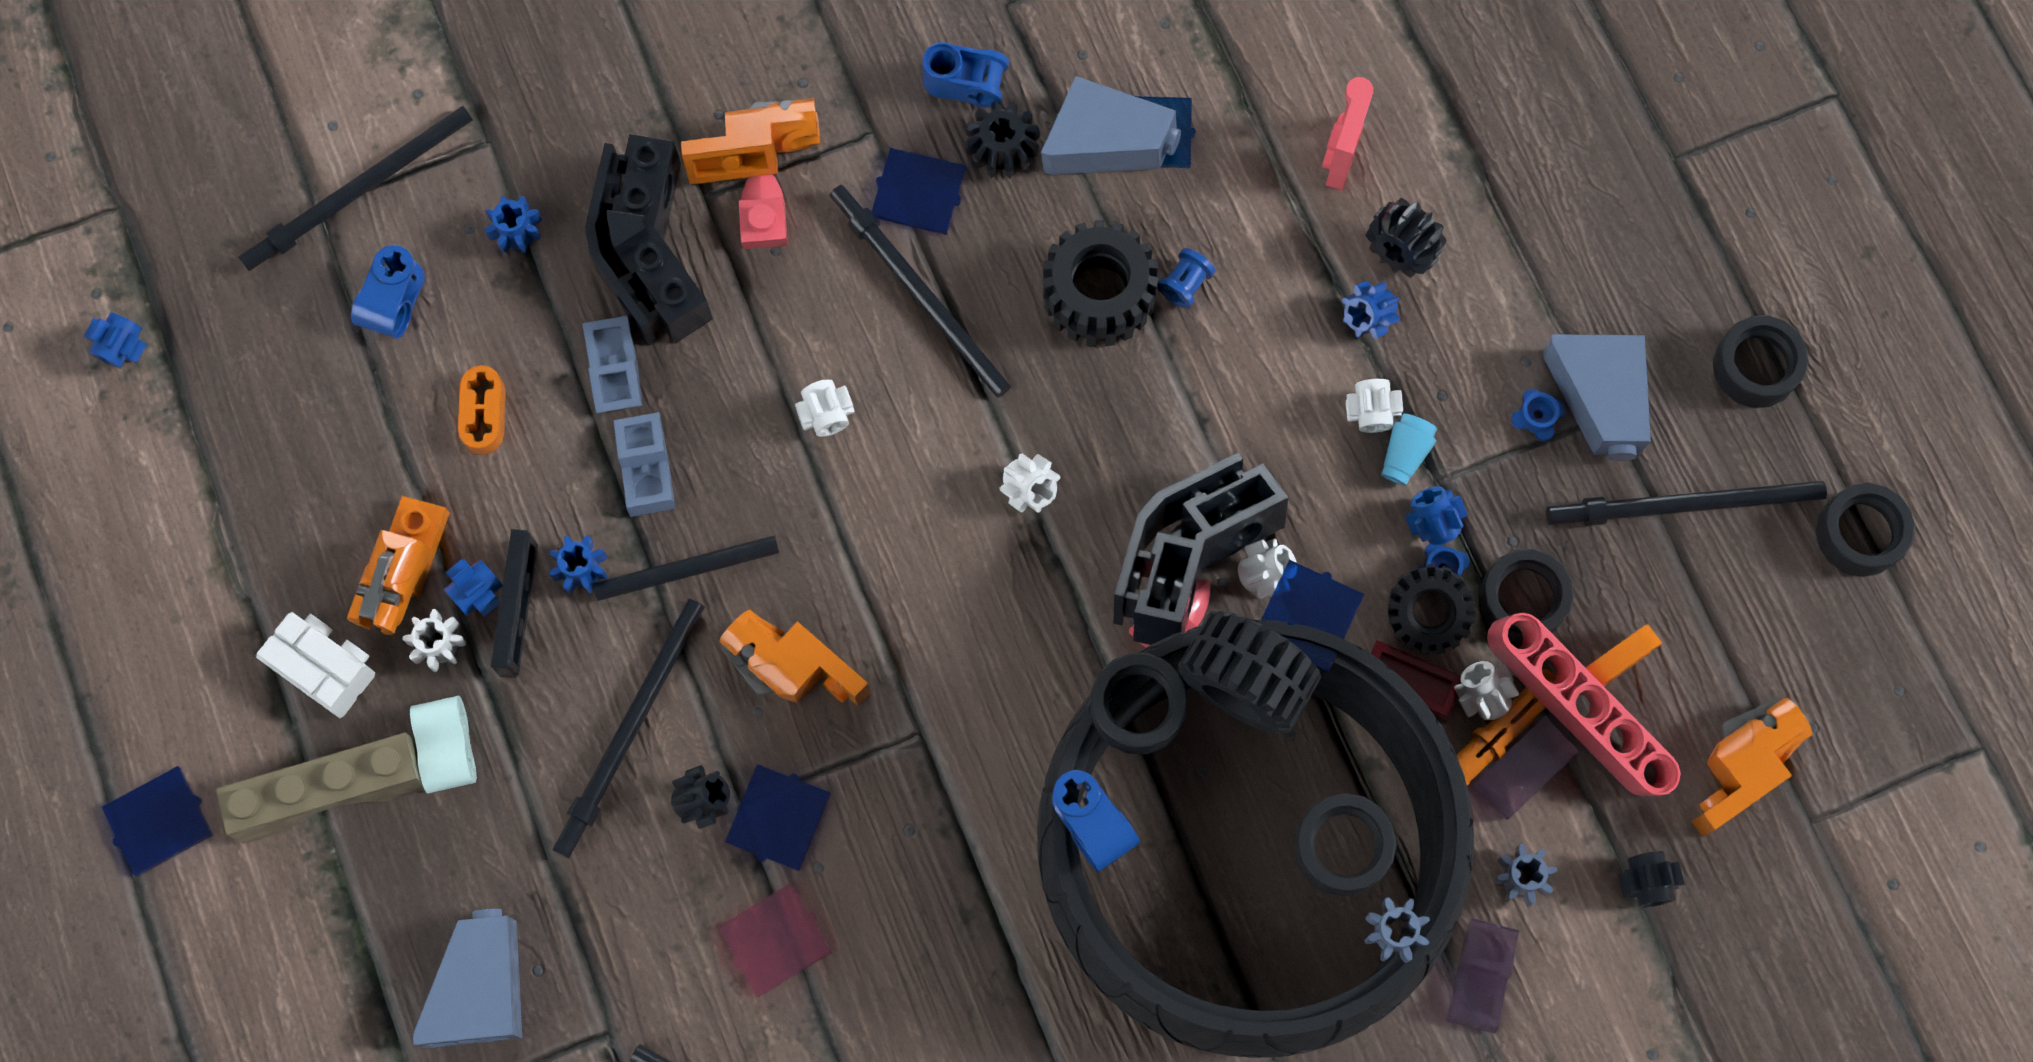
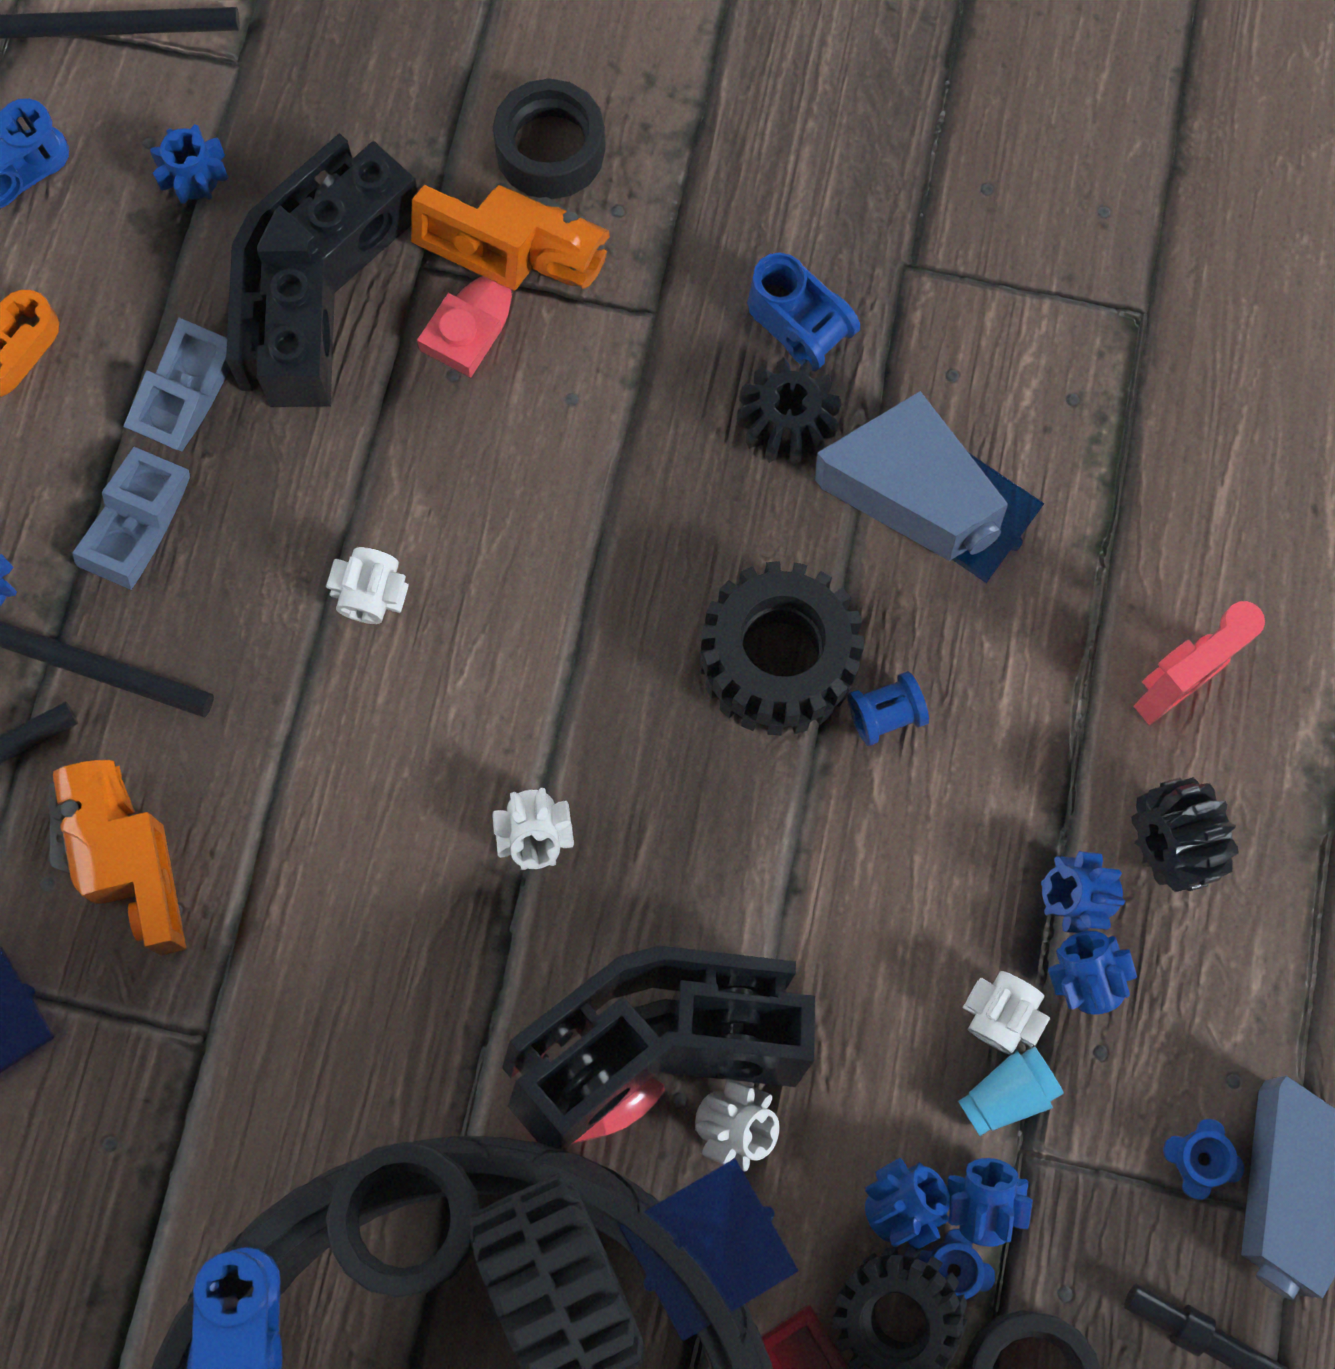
camera: 30 degrees right, 0 degrees up
black bar [829,185,1011,398] -> none
clear blue piece [872,148,966,235] -> none
none -> black tyre [492,78,606,199]
none -> blue gear [865,1158,950,1249]
none -> blue gear [1048,931,1137,1015]

